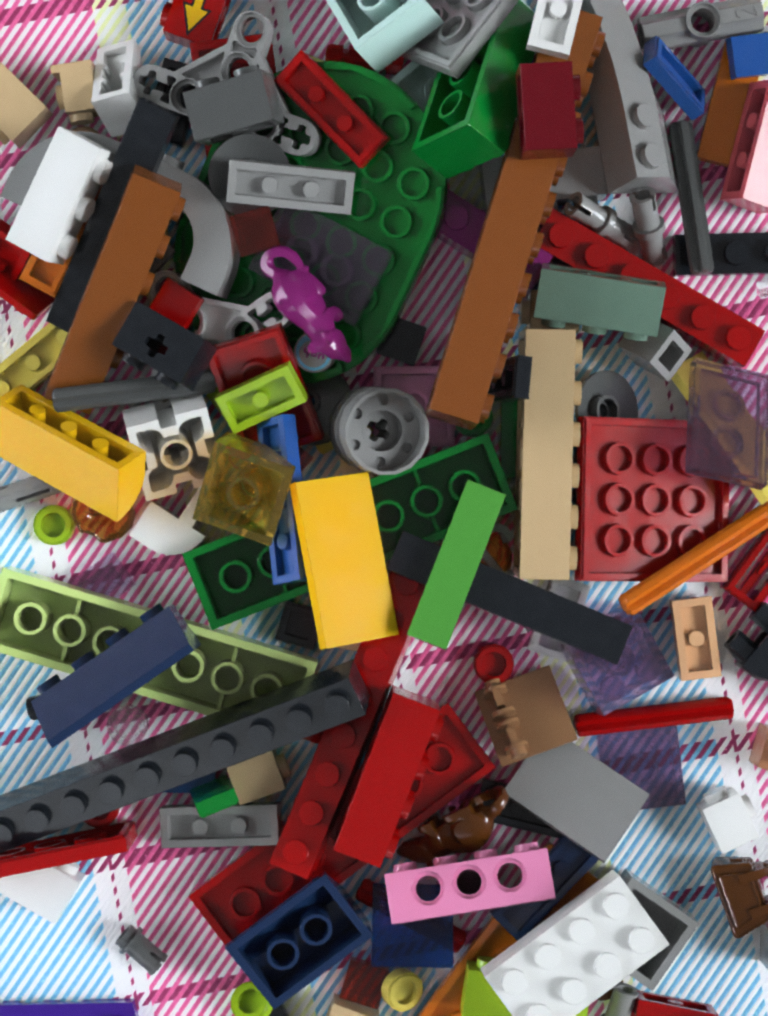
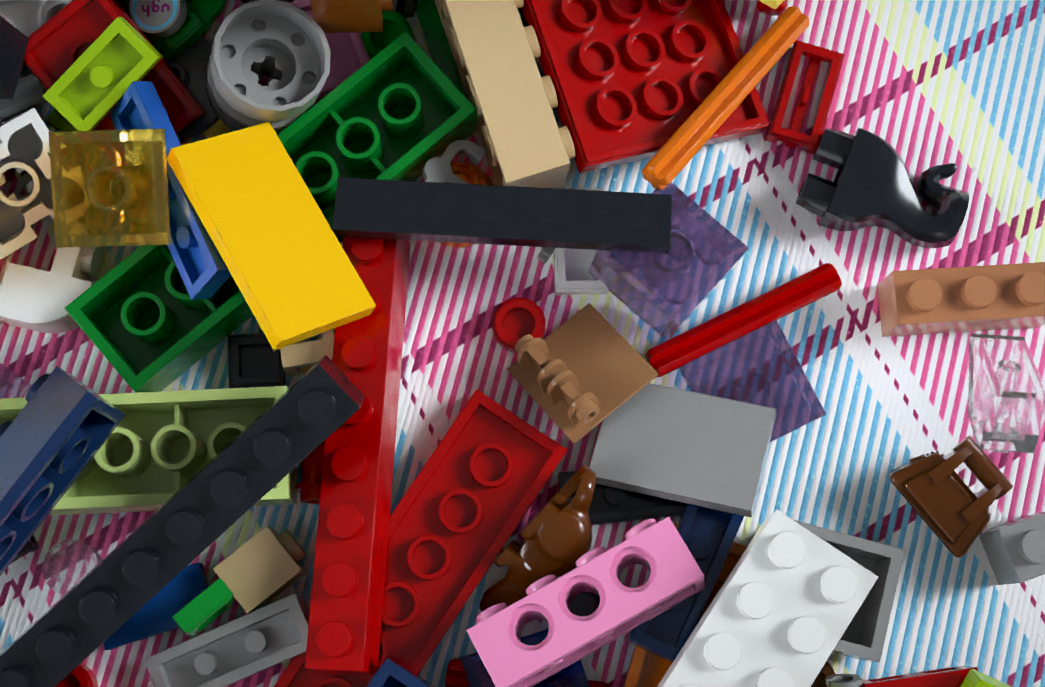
camera: 25 degrees left, 10 degrees down
red brick [333,685,445,868] -> none
bright green tile [406,480,506,650] -> none
light nougat plate [669,595,722,681] -> none
white brick [696,786,760,854] -> none

